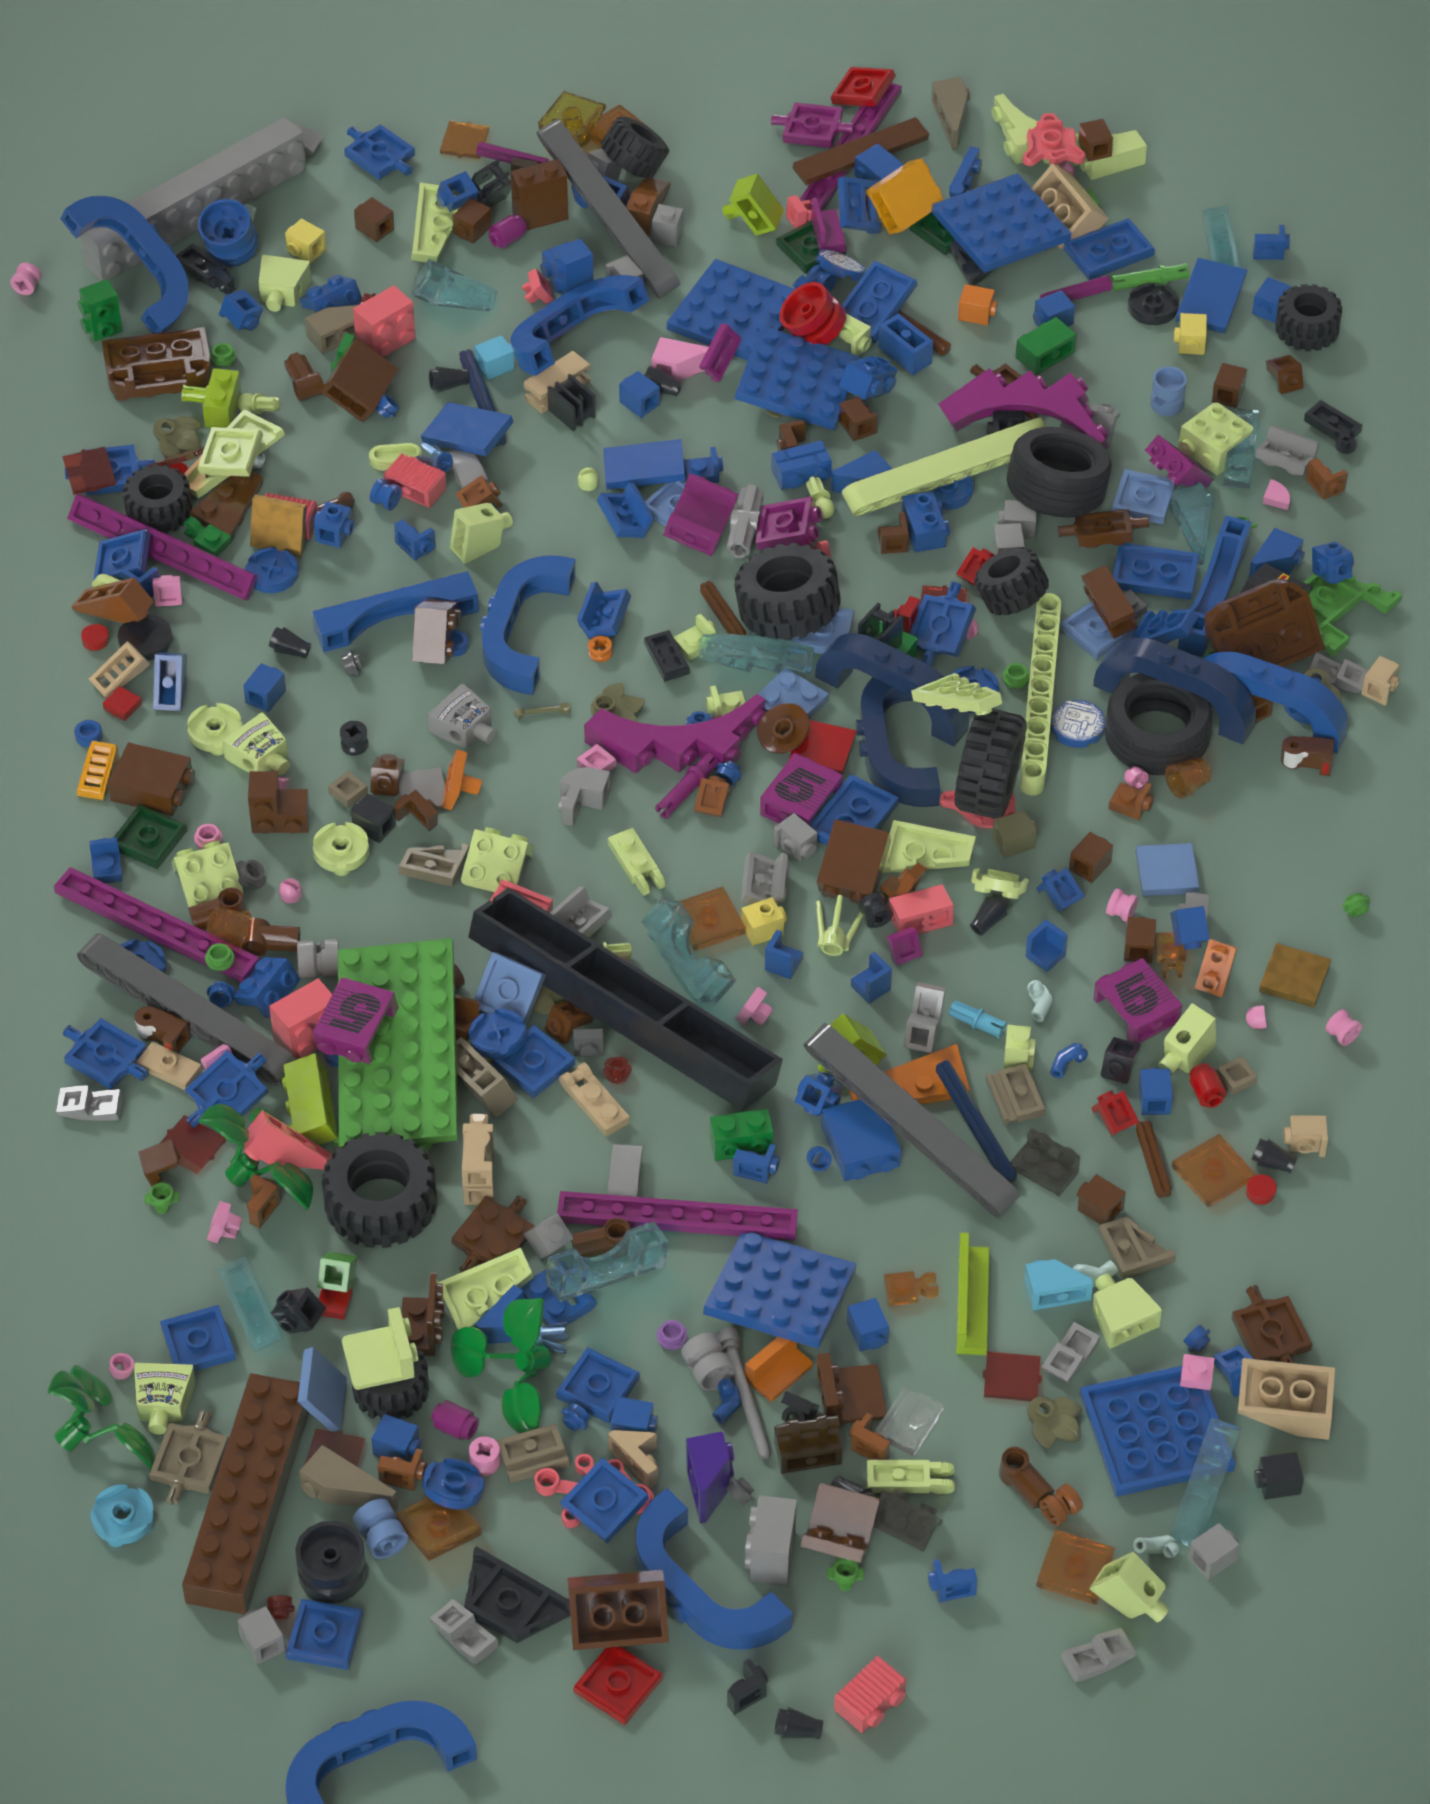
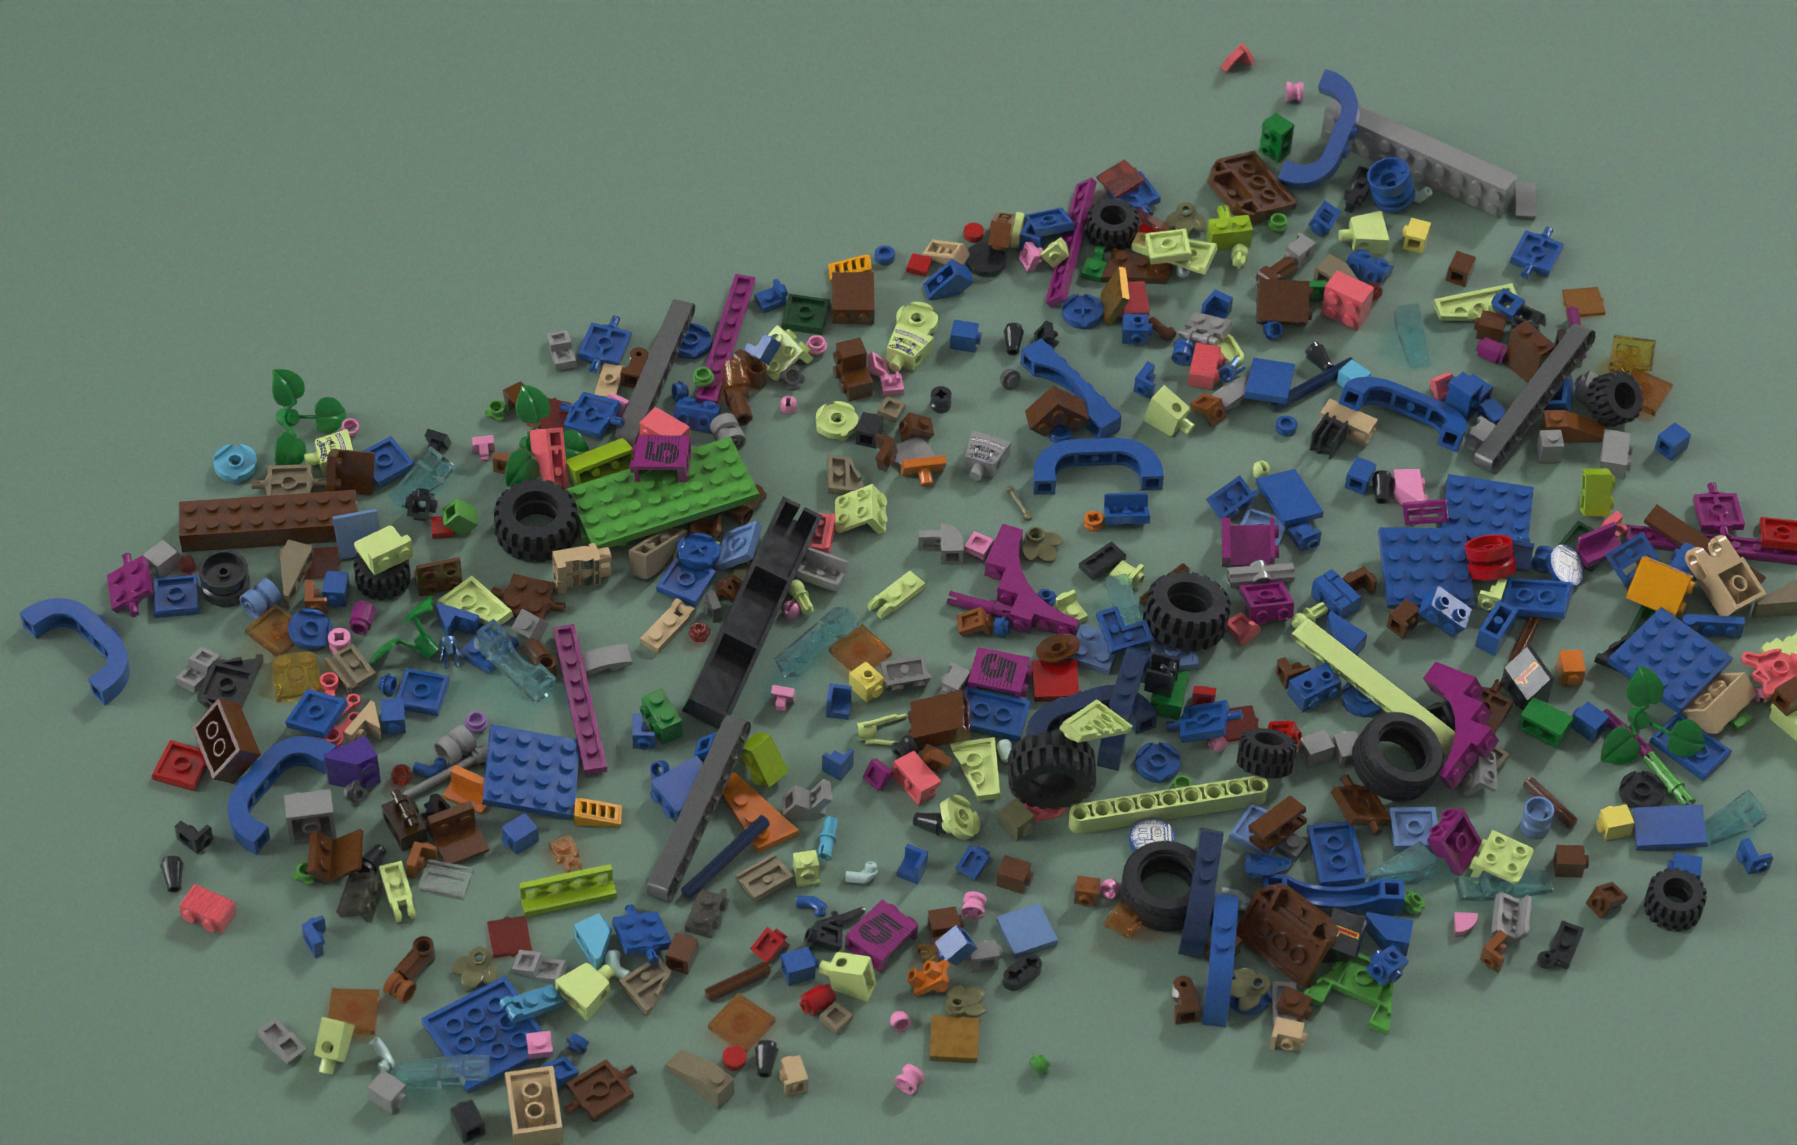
camera: 70 degrees right, 0 degrees up
none -> magenta plate [107,553,153,617]
none -> clear yellow slope [271,651,322,703]
none -> reddish brown bracket [326,449,375,495]
none -> clear red plate [391,764,413,786]
none -> black tile [425,428,451,456]
none -> dark azure plate [499,984,565,1023]
none -> light orange slope [574,798,622,827]
none -> blue plate [612,904,672,965]
none -> dark tan slope [665,1049,734,1109]
none -> blue panel [744,334,781,366]
none -> black piece [819,907,866,928]
none -> bright pink tile [880,372,904,397]
none -> olive plate [945,983,987,1017]
none -> light aqua arm [997,739,1012,764]
none -> black beam [1003,954,1042,991]
none -> black tile [1034,321,1059,348]
none -> yellowish green bracket [1041,237,1069,268]
none -> blue plate [1096,606,1154,655]
none -> light grey plate [1178,312,1233,346]
none -> blue panel [1201,289,1233,319]
none -> blue tile [1275,415,1297,436]
none -> reddish brown bracket [1276,986,1313,1023]
none -> light grey brick [1283,233,1316,269]
none -> blue brick [1477,398,1506,425]
none -> slope [1501,645,1554,711]
none -> reddish brown axle [1523,777,1578,828]
none -> light grey brick [1598,429,1633,479]
none -> green plant [1601,665,1705,764]
none -> blue brick [1654,422,1691,461]
none -> tan brick [1685,535,1766,616]

